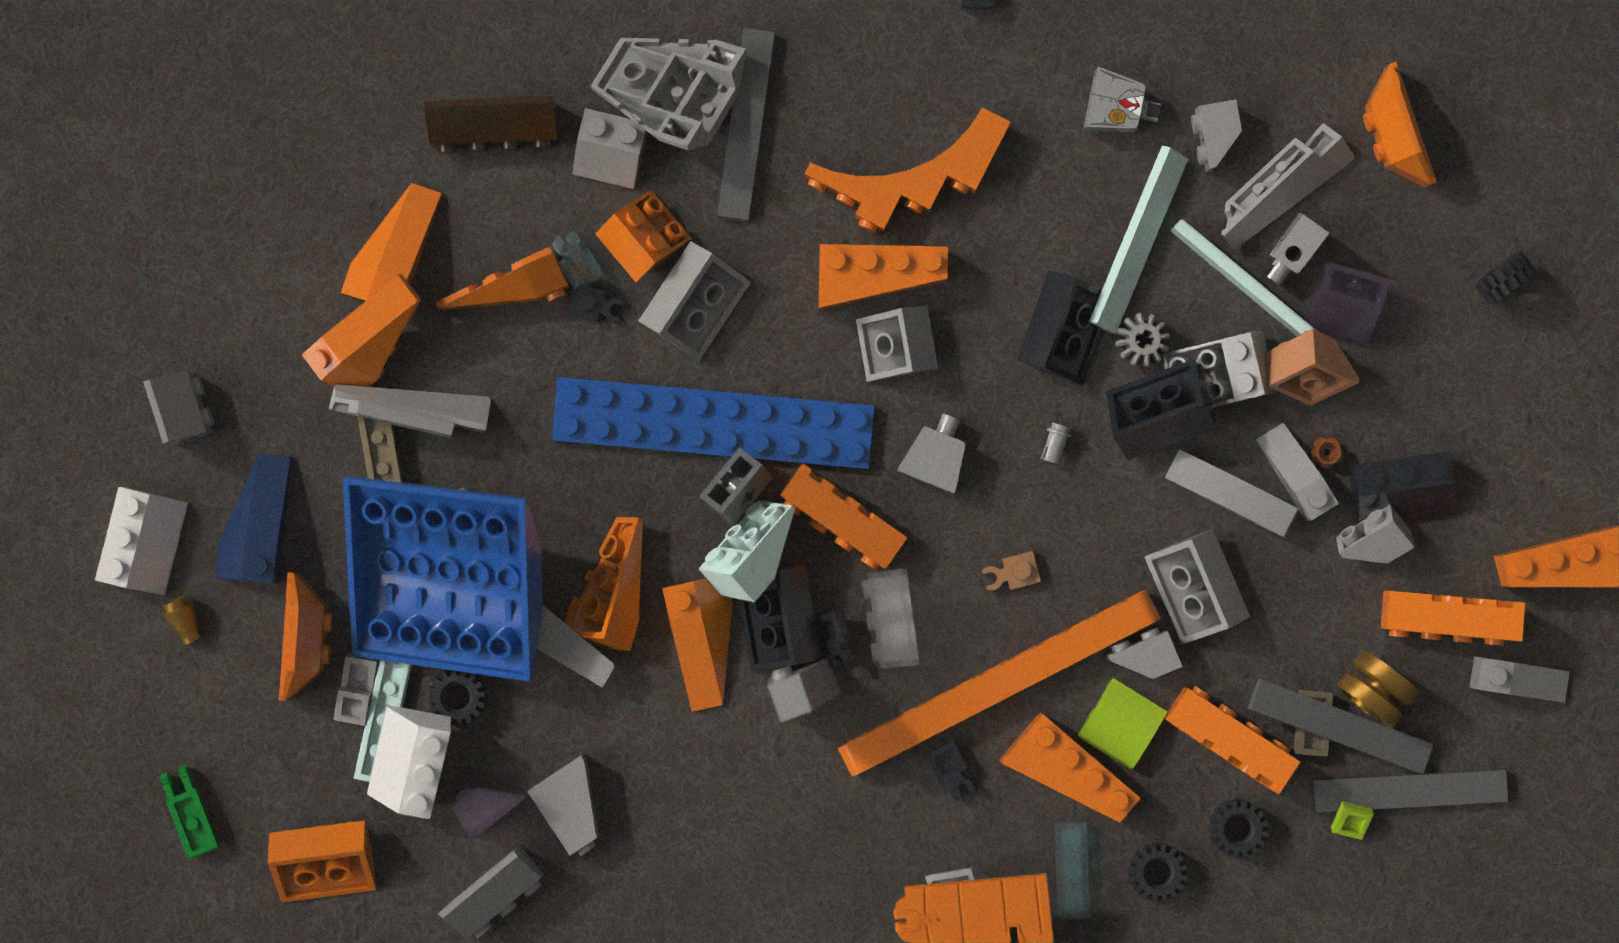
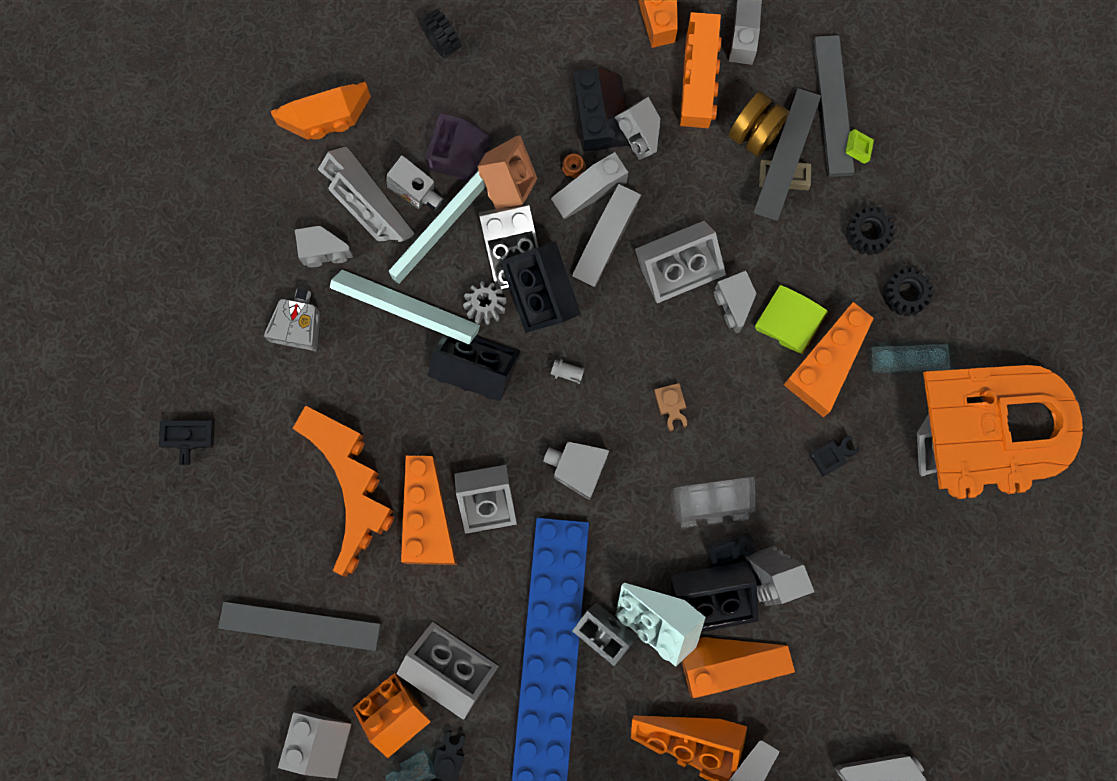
camera: 85 degrees left, 10 degrees down
light grey wedge [591,38,747,150] -> none
orange wedge [780,463,907,571] -> none
orange beam [837,590,1161,777] -> none
orange wedge [1164,686,1300,794] -> none

